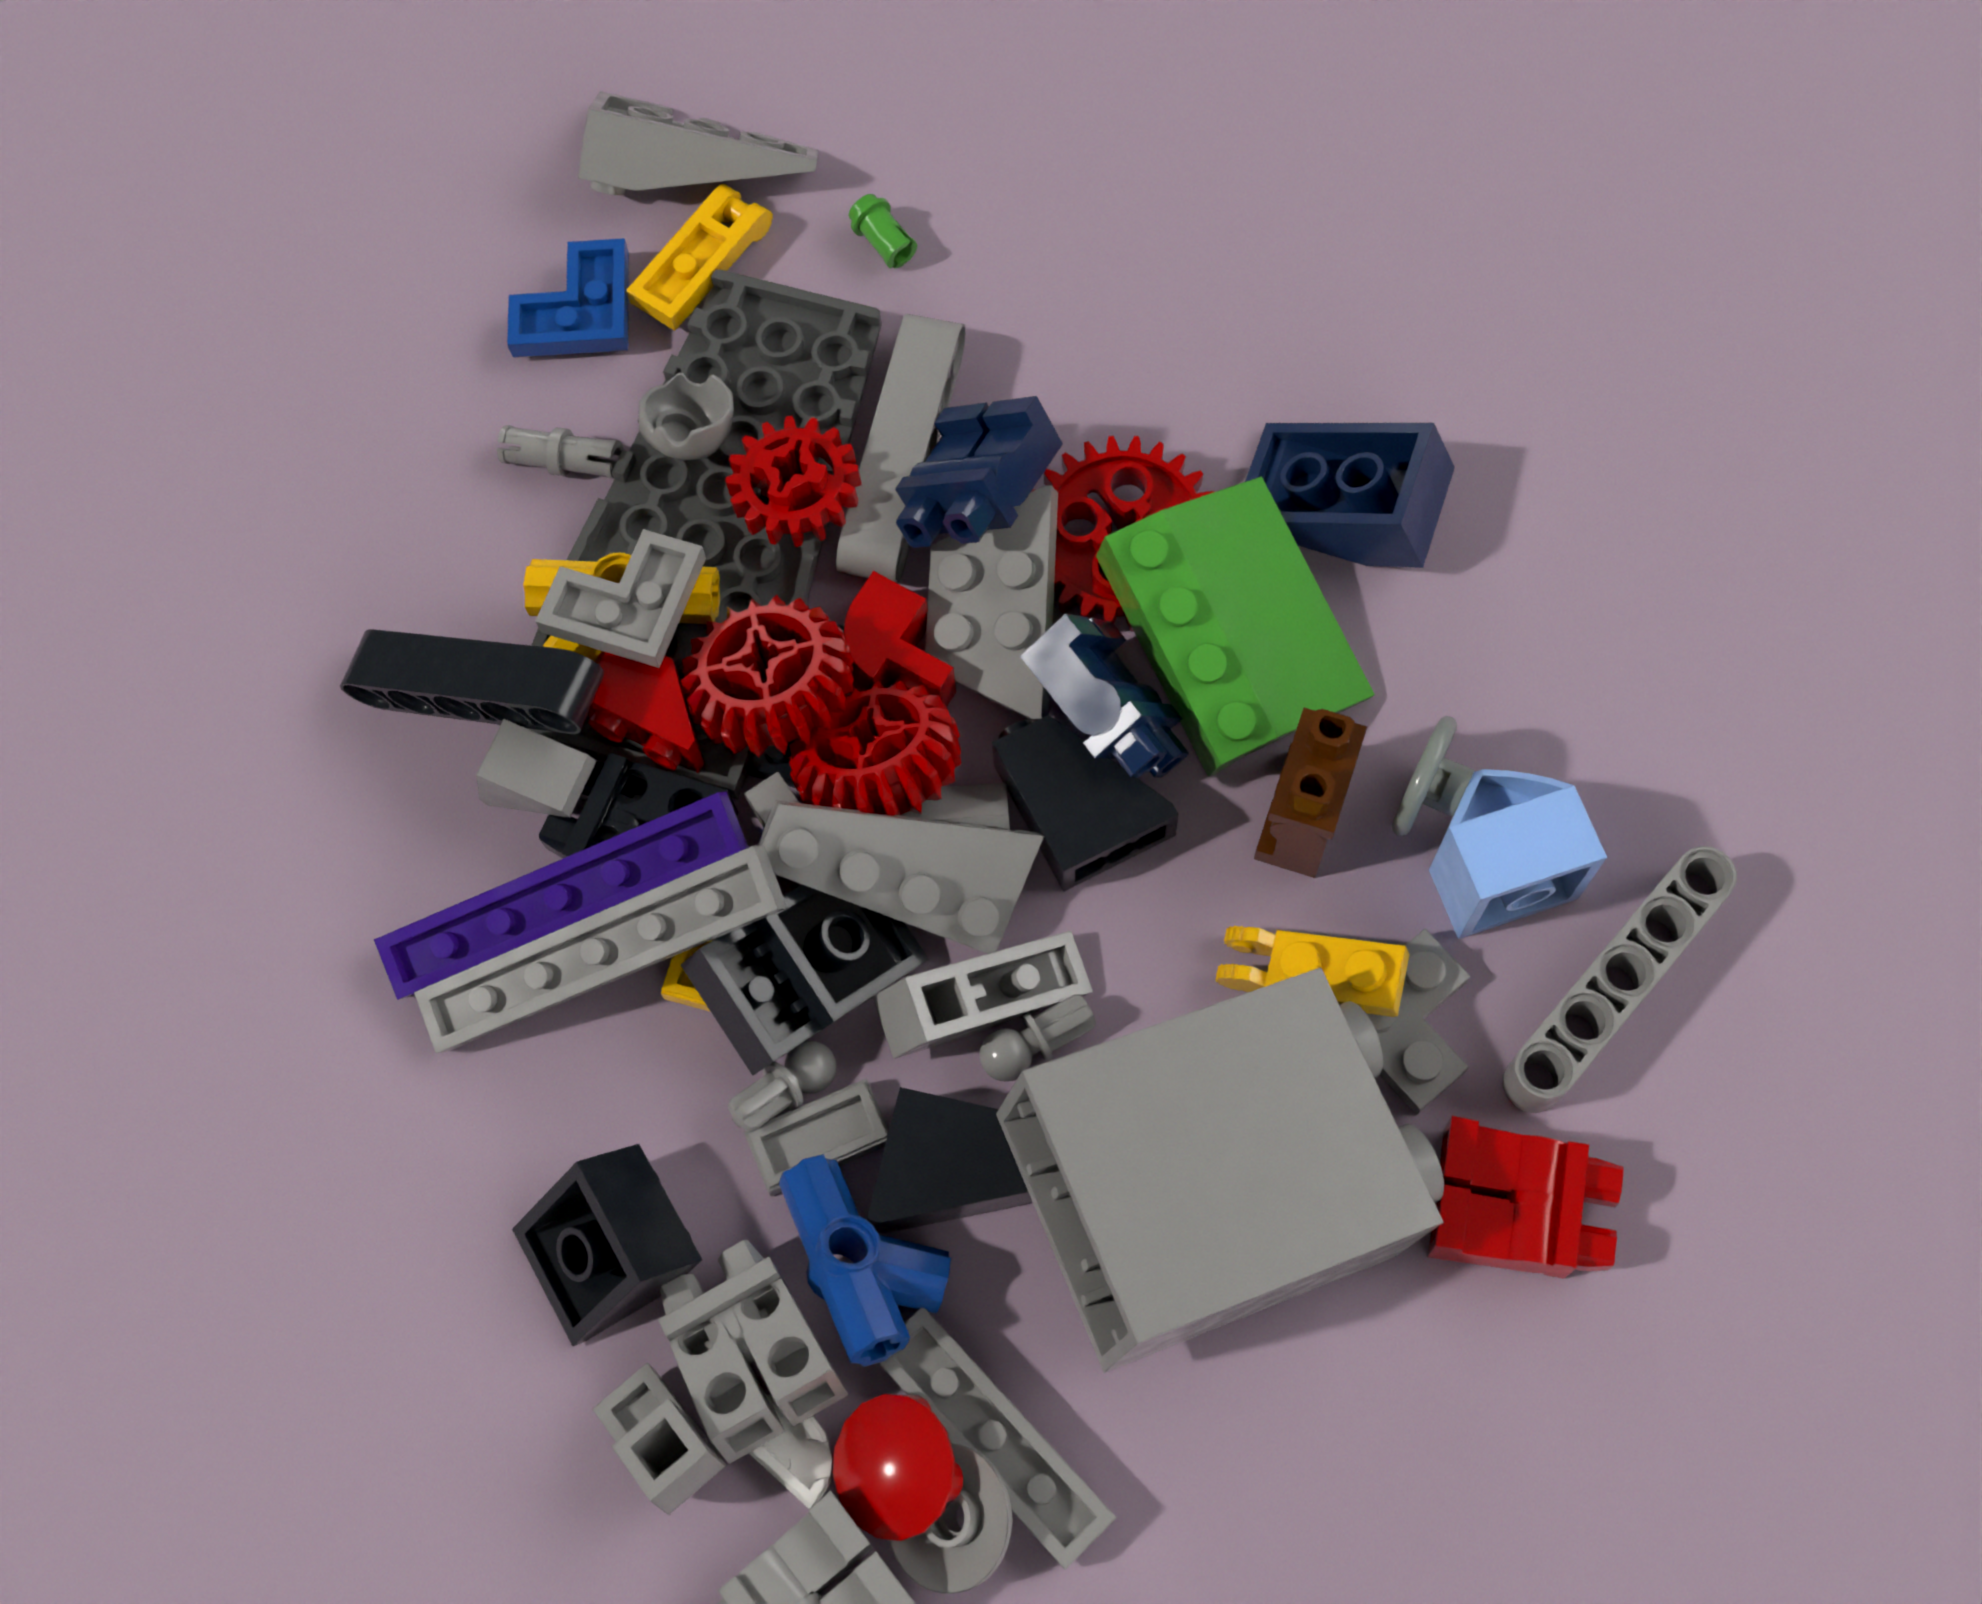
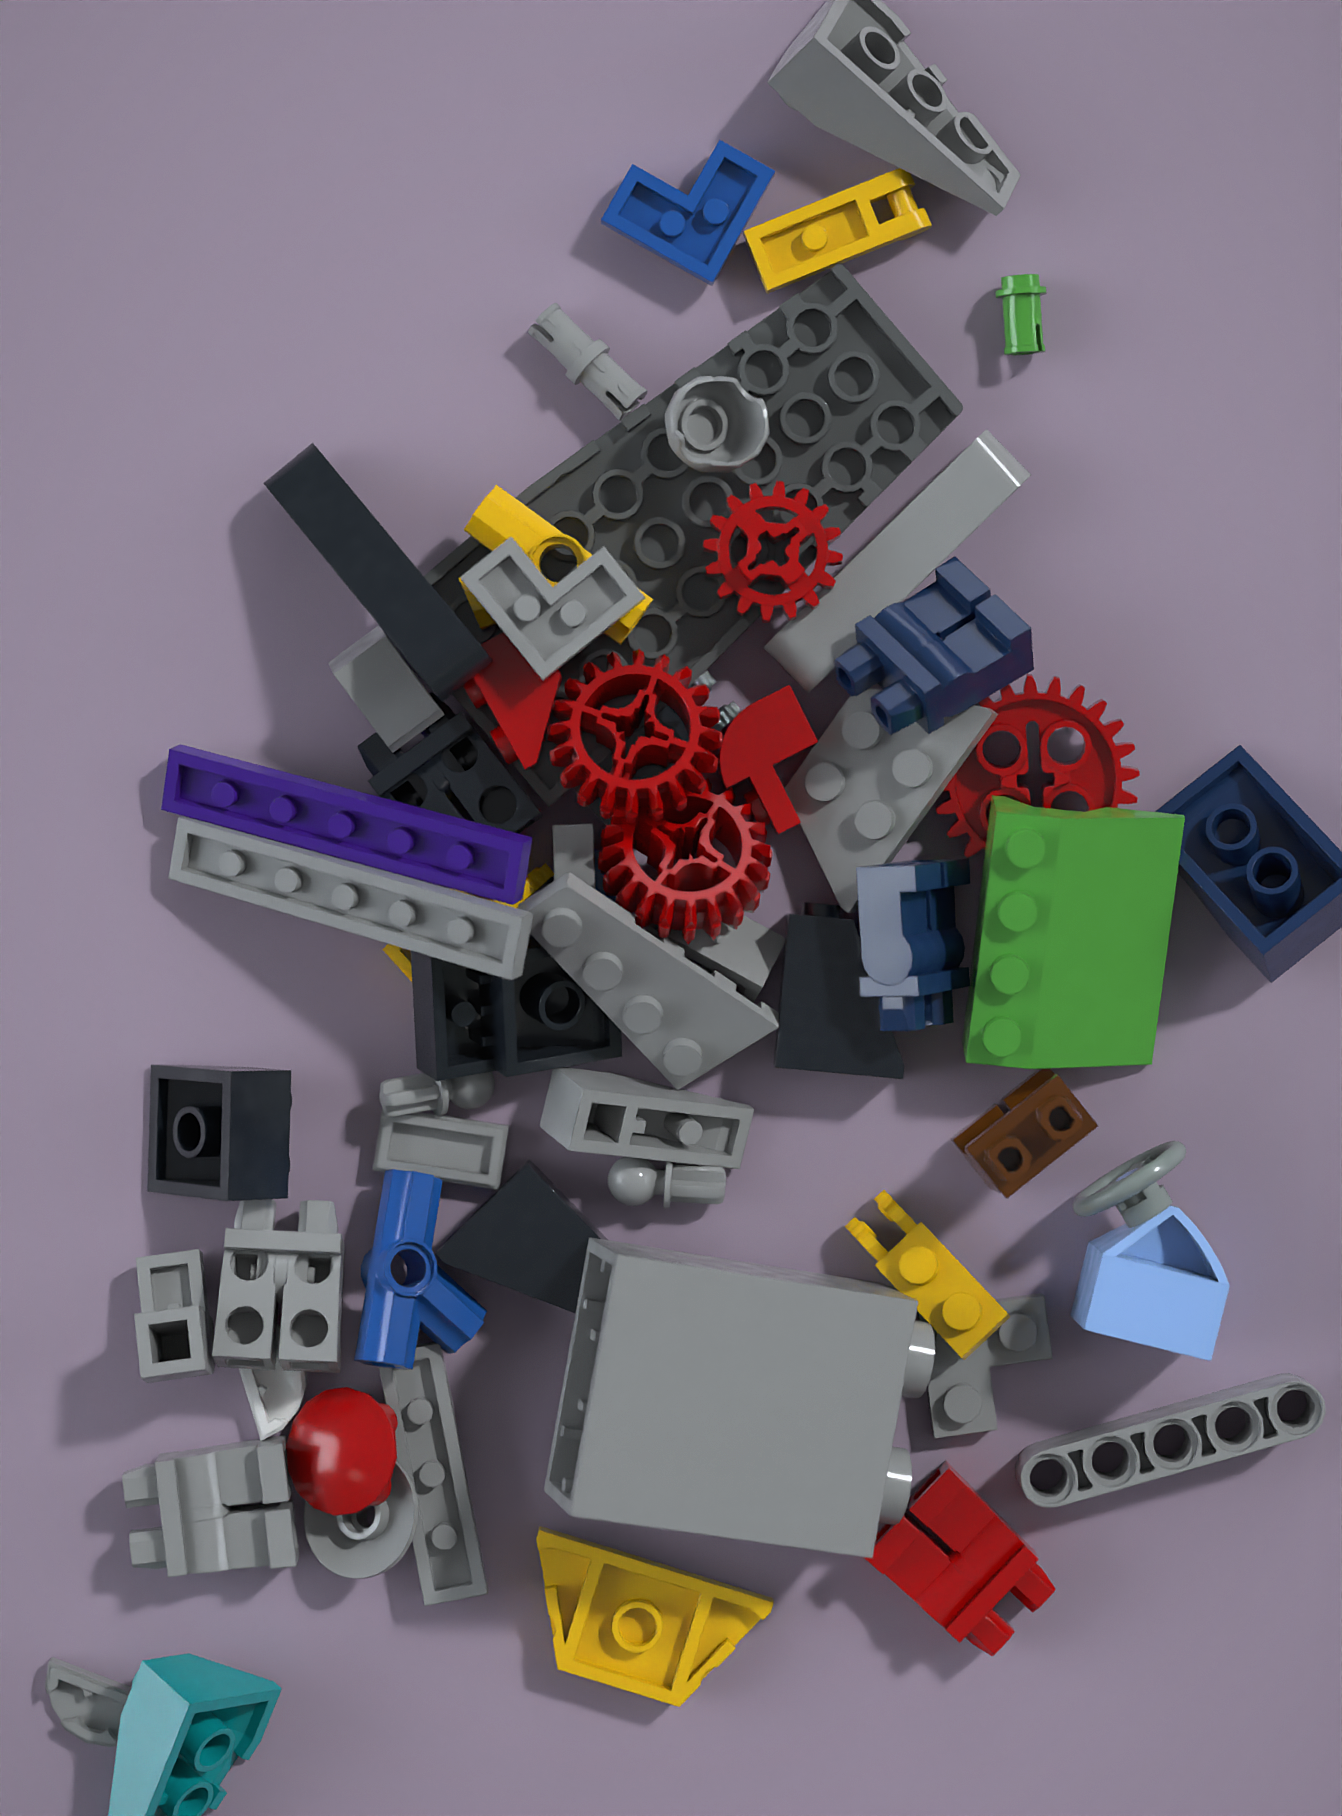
camera: 30 degrees right, 20 degrees up
none -> yellow wing [536,1526,774,1707]

